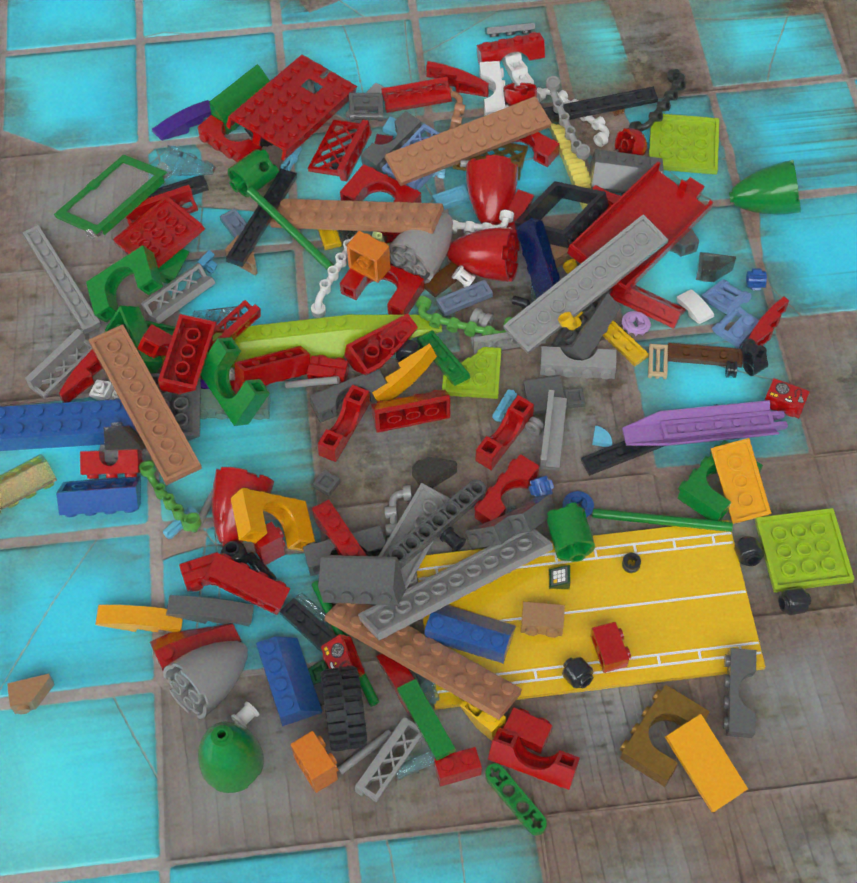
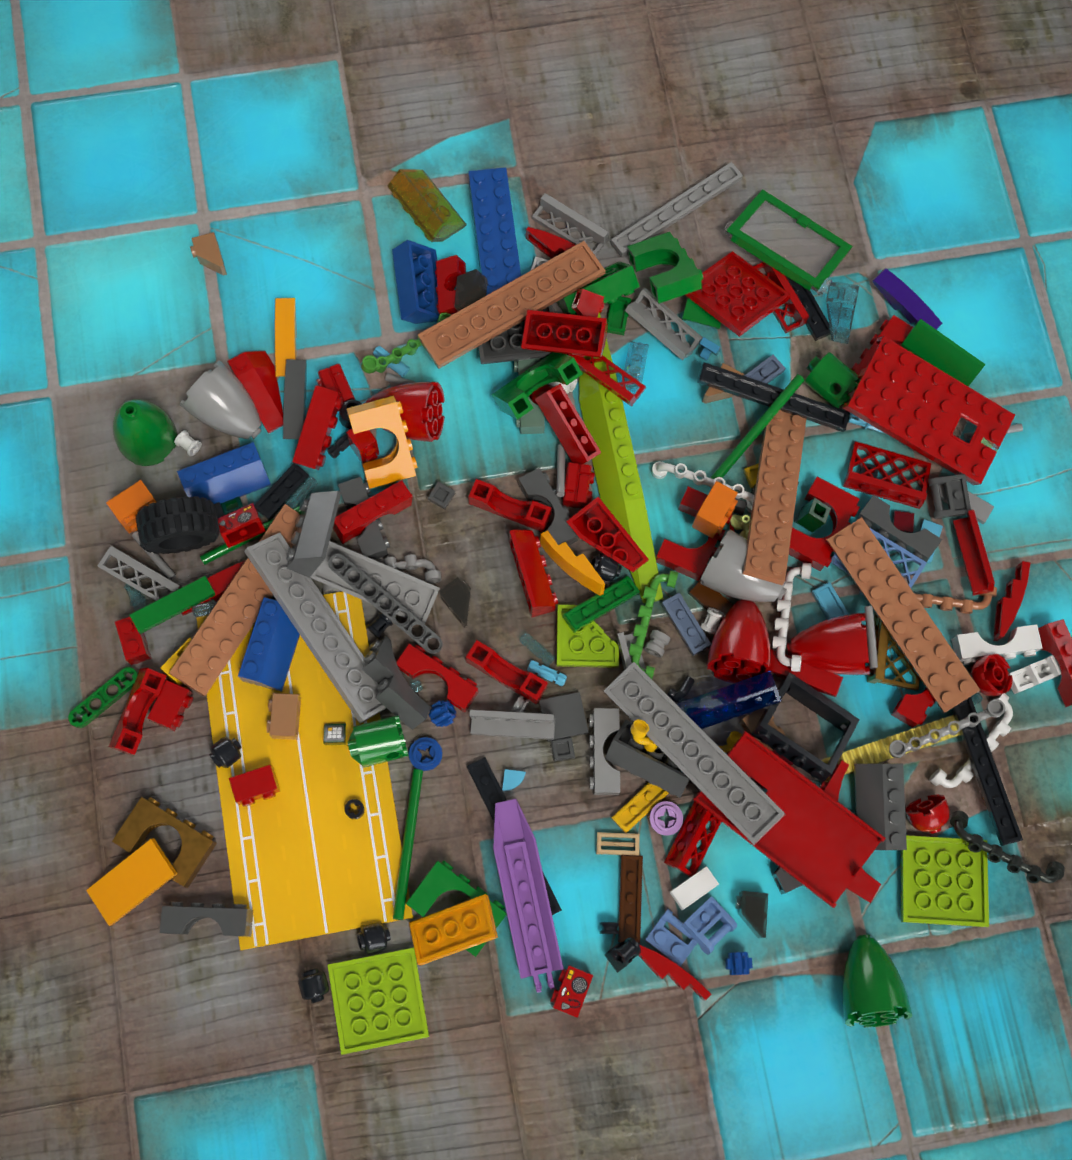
camera: 80 degrees right, 15 degrees up
none -> clear light blue axle [520,633,555,666]
none -> dark green brick [796,498,831,533]

